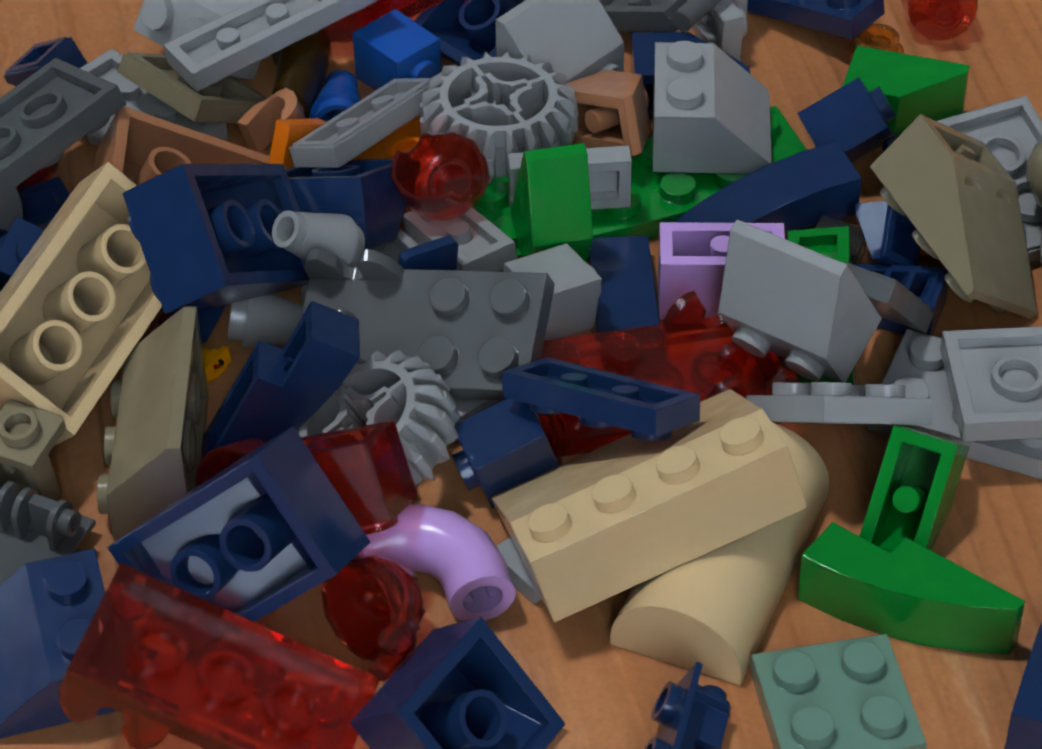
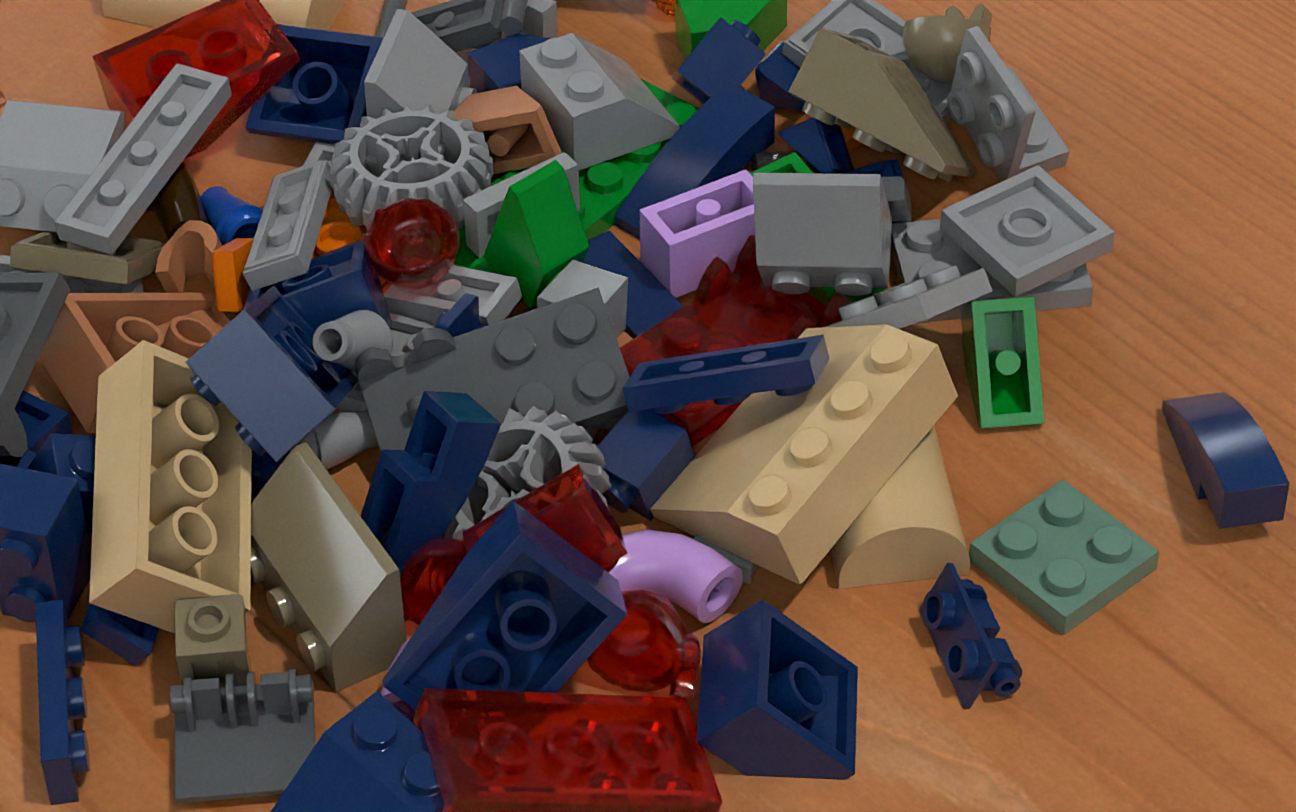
camera: 30 degrees left, 0 degrees up
blue brick [353,9,441,91] -> none
green slope [798,522,1025,654] -> none

